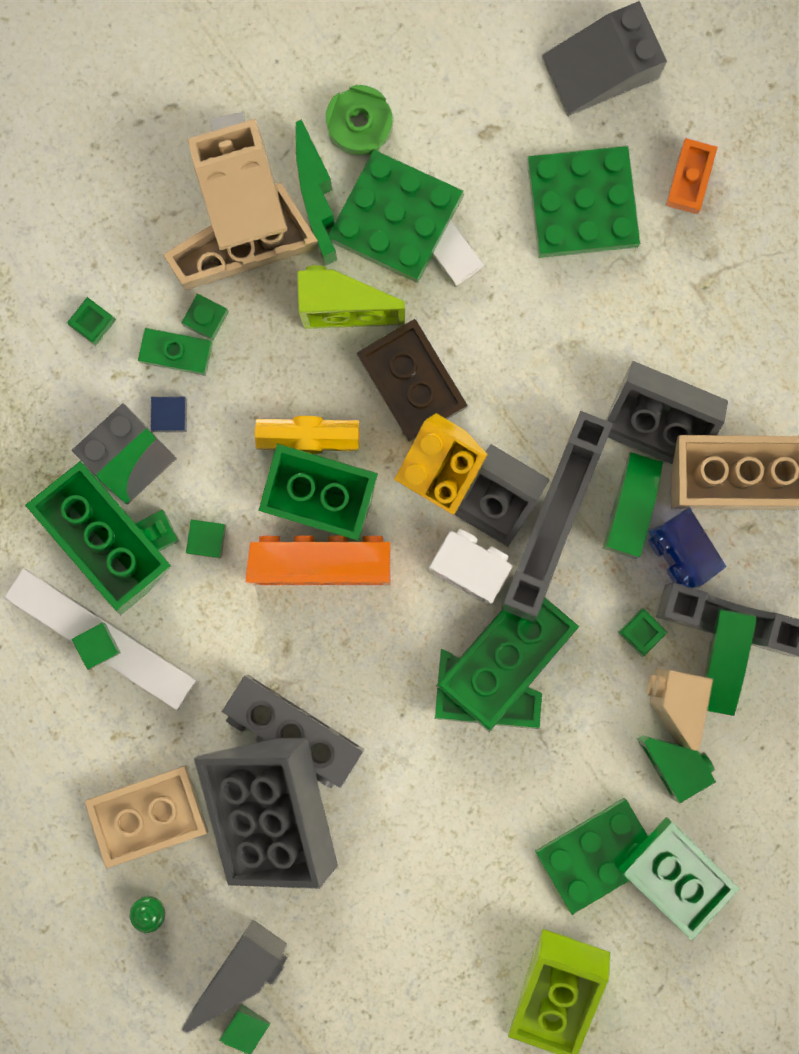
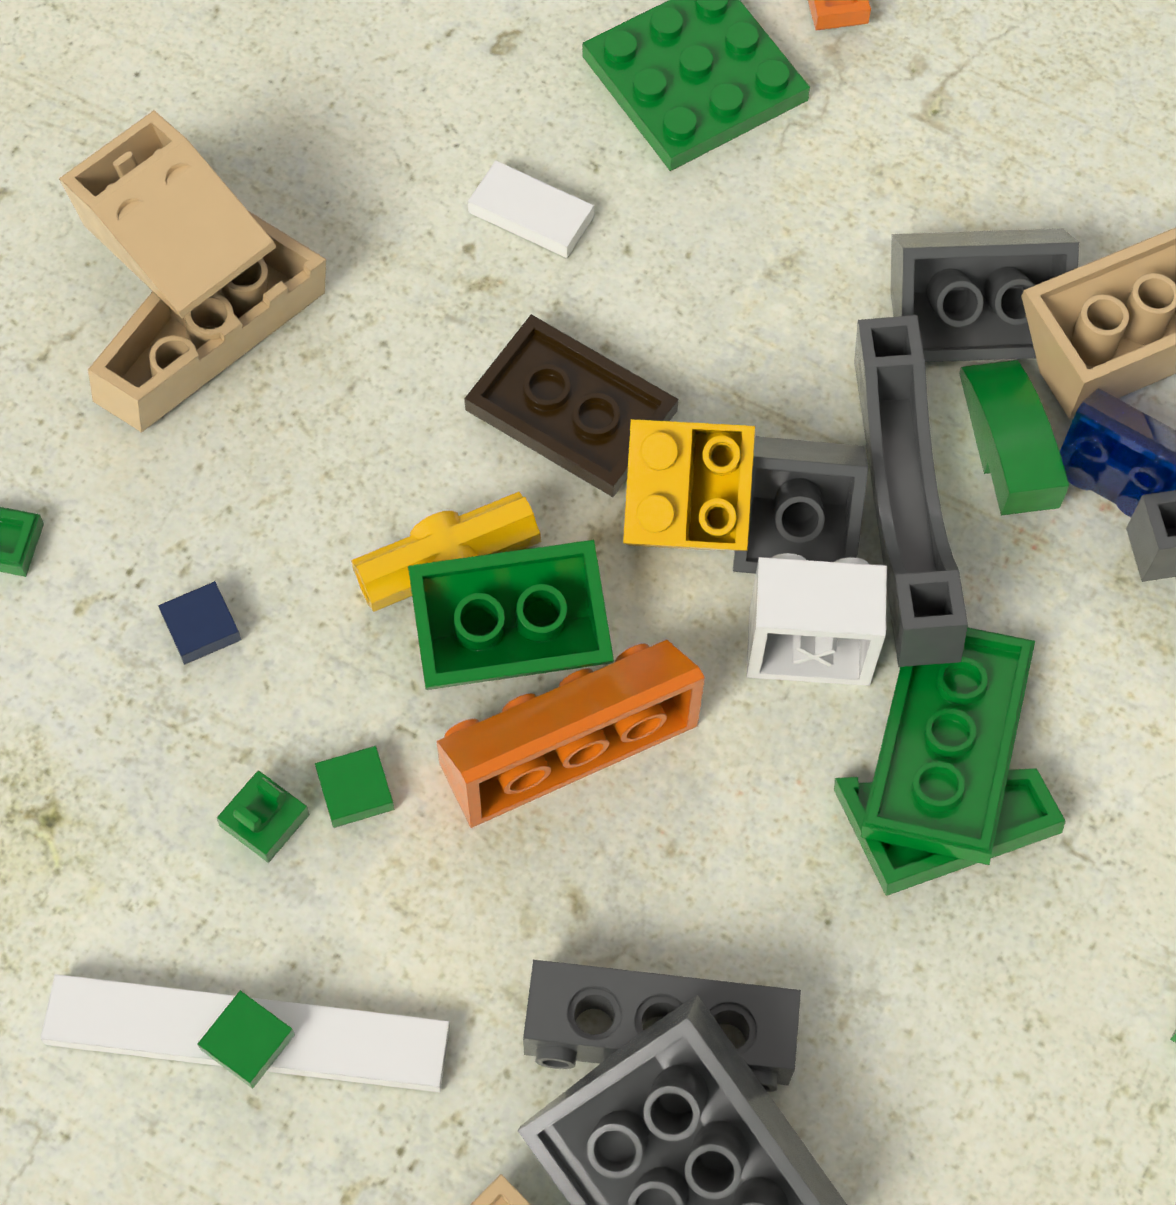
camera: 30 degrees left, 20 degrees down
green slope [25,461,172,616] -> none
dark grey slope [71,403,177,505] -> none
green plate [138,328,213,376] -> none
green plate [181,293,229,341] -> none
green slope [295,119,337,266] -> none
lime slope [298,265,405,329] -> none
bright green plate [326,85,393,155] -> none
green plate [329,150,464,283] -> none
green tile [617,608,668,657] -> none

